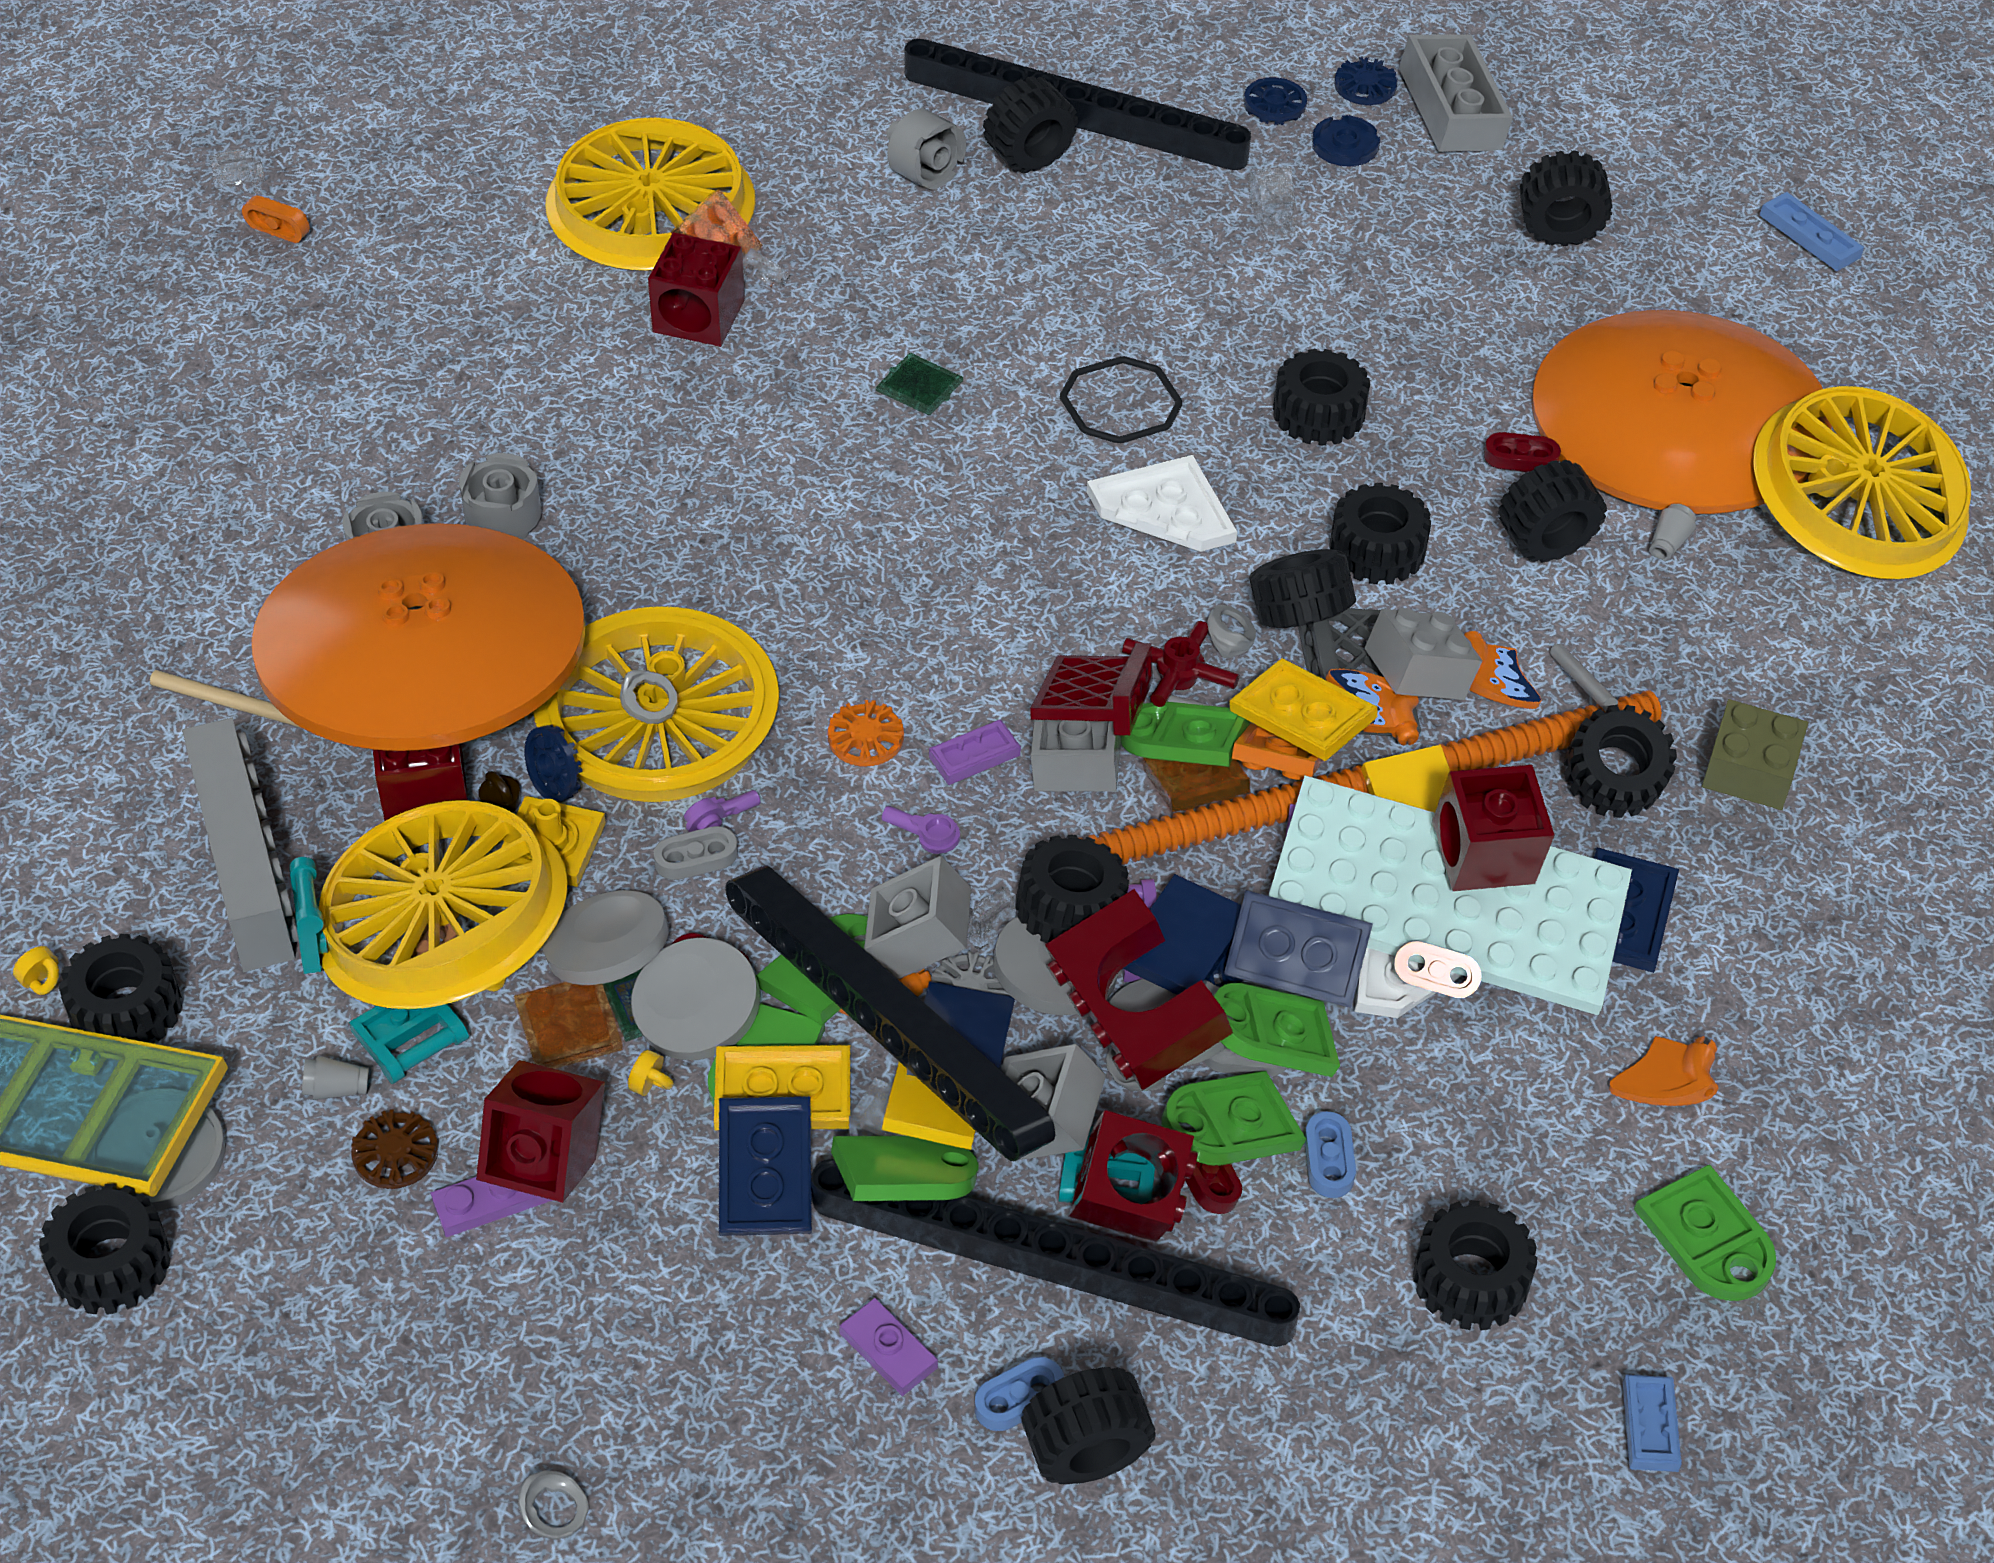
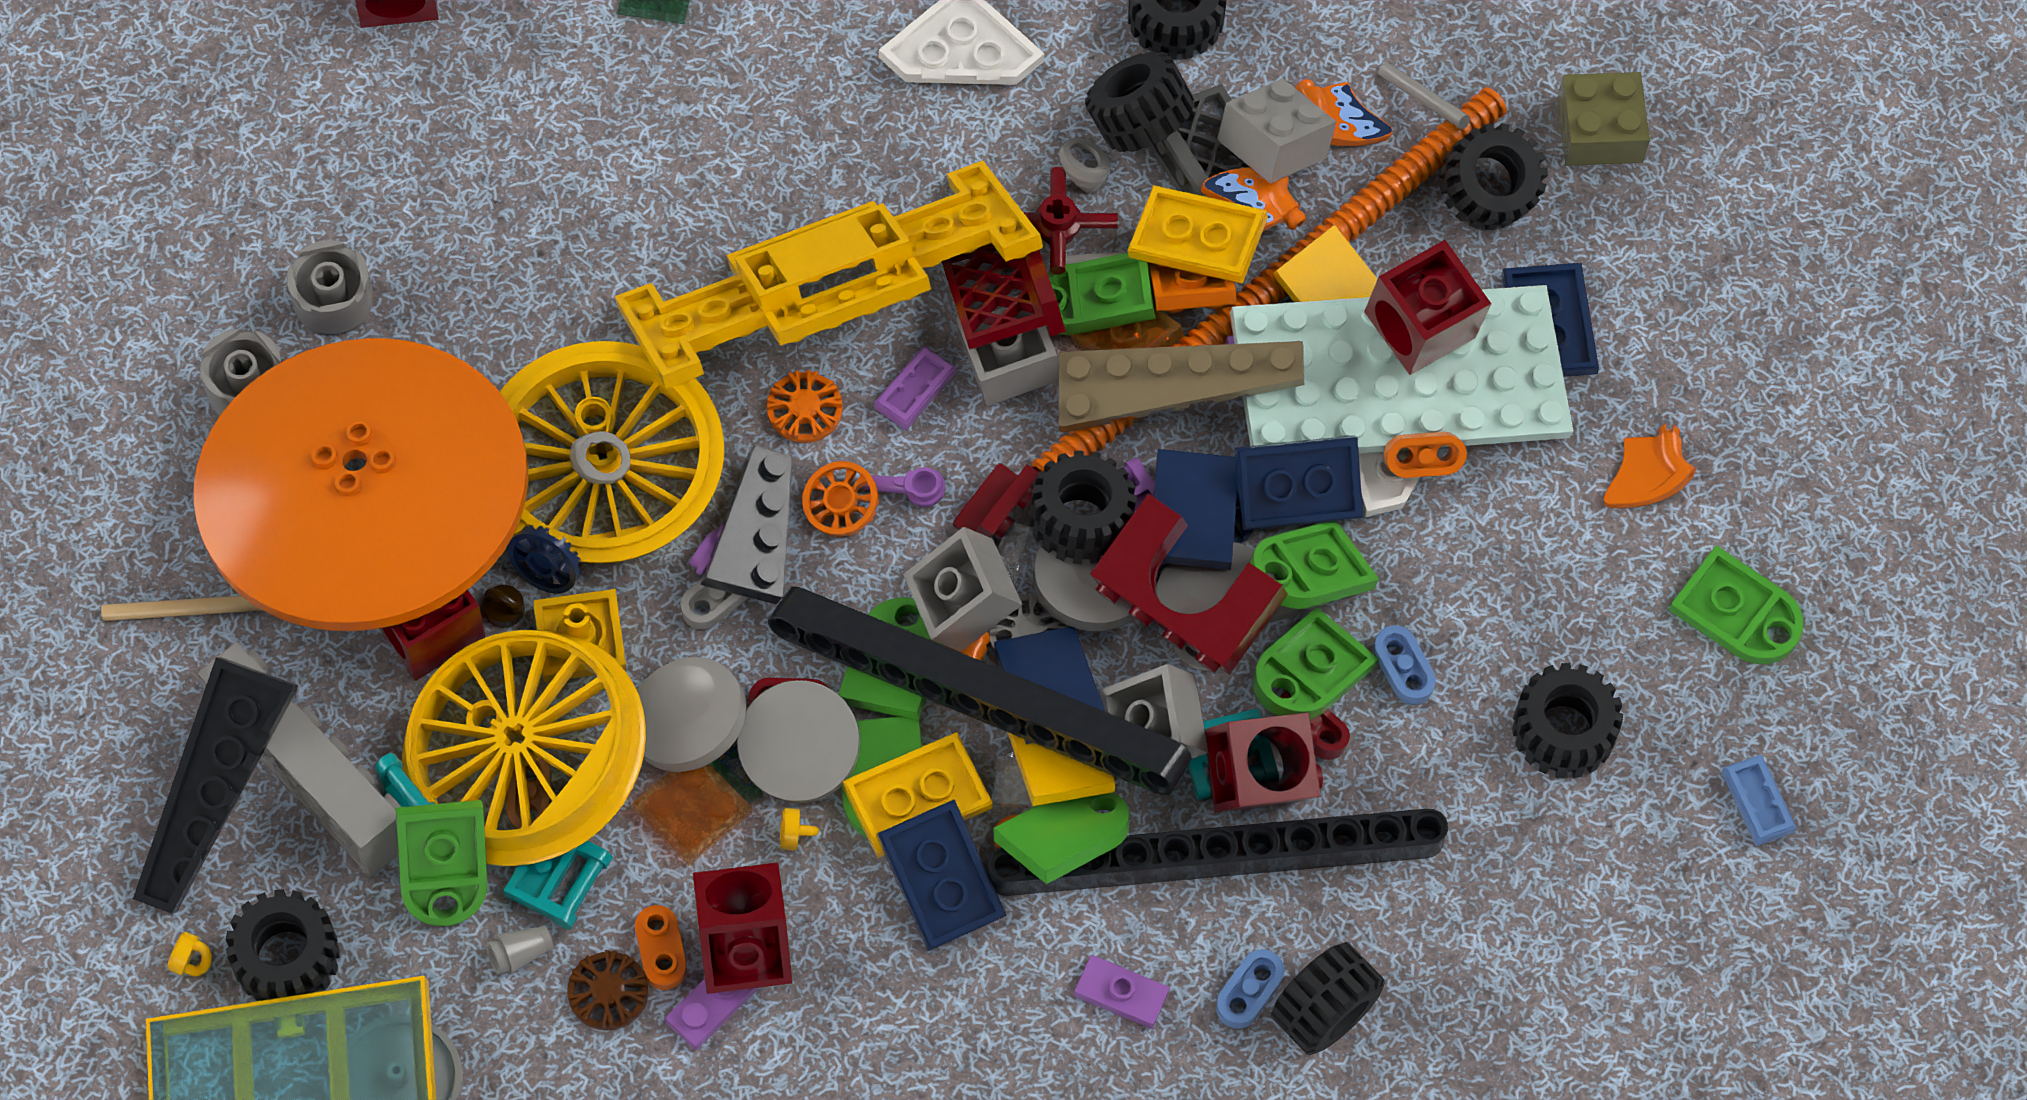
camera: 25 degrees left, 15 degrees up
none -> black wing [133,657,298,914]
none -> bright green tile [395,800,487,926]
none -> yellow piece [615,160,1043,389]
none -> orange plate [635,905,687,990]
none -> wing [700,446,792,605]
none -> orange wheel [802,461,879,538]
none -> dark red bracket [953,463,1039,540]
none -> dark tan wing [1059,341,1305,432]

